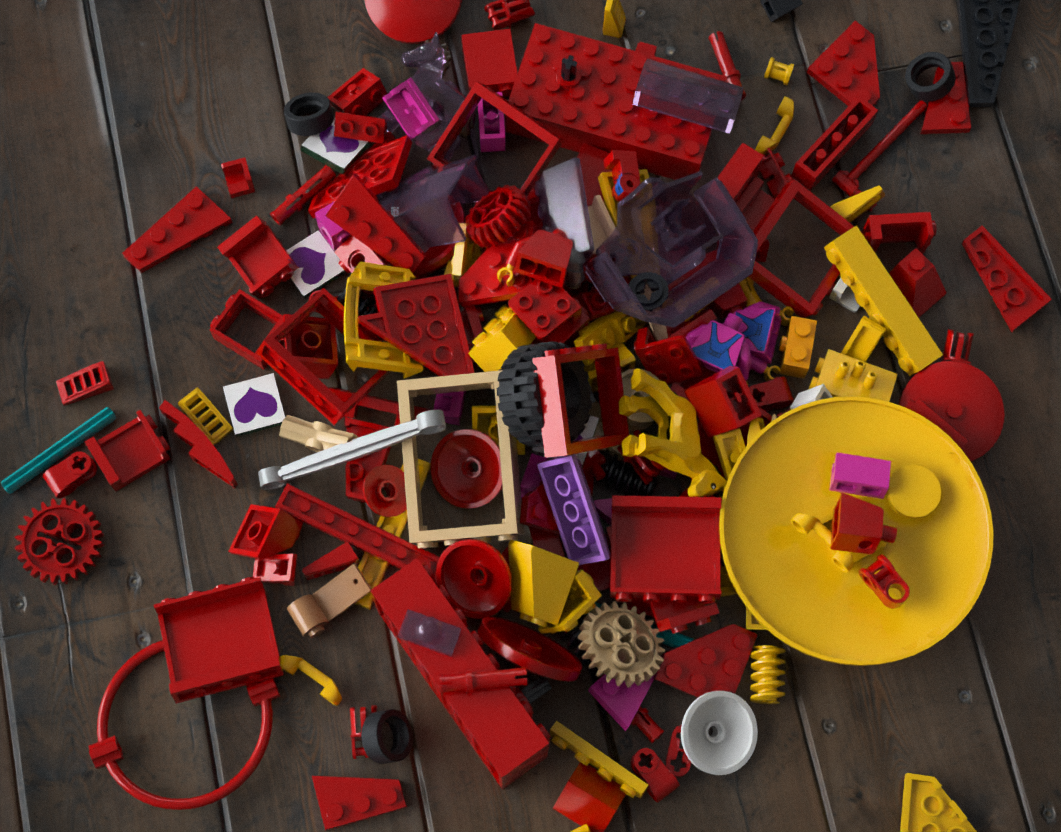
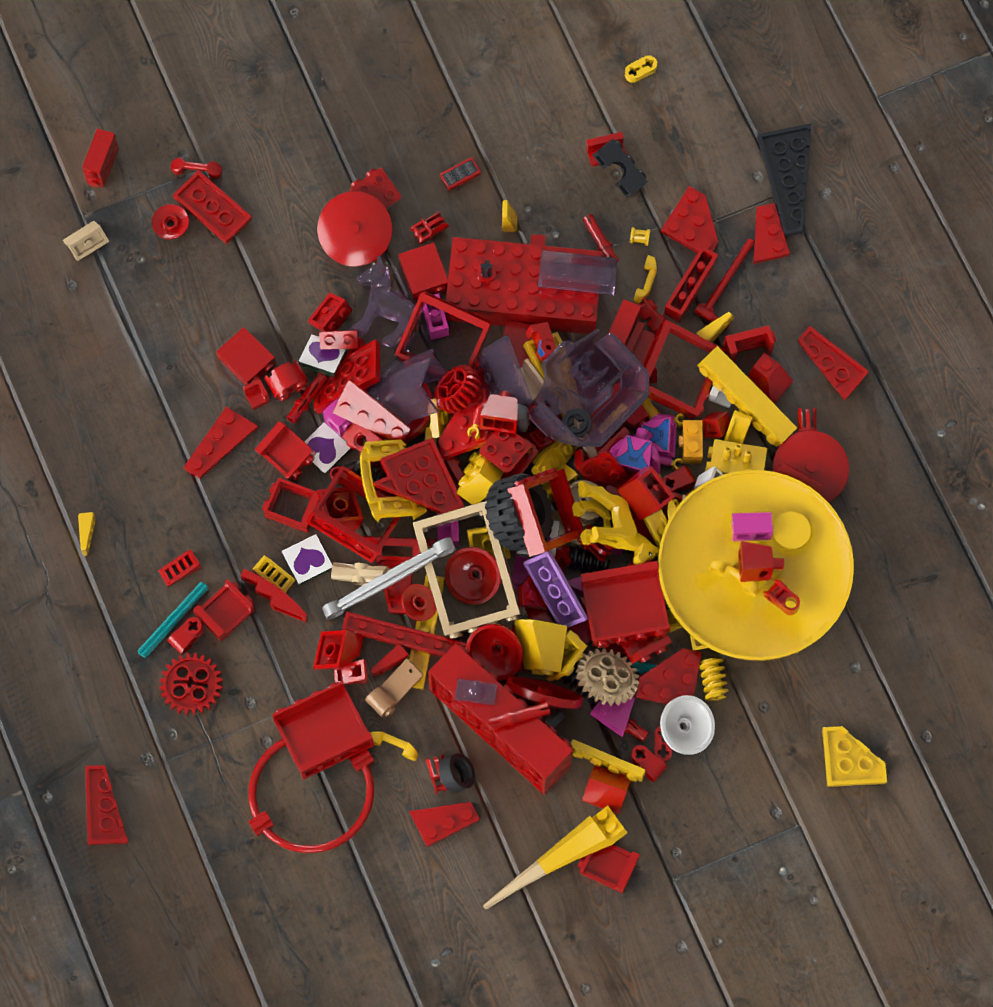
camera: 10 degrees left, 0 degrees up
black tyre [284,92,334,136] -> none
dark pink hinge [382,77,440,140] -> none
black tyre [905,52,956,102] -> none
none -> red brick [216,327,276,386]
none -> red brick [264,360,308,402]
none -> red panel [702,411,731,438]

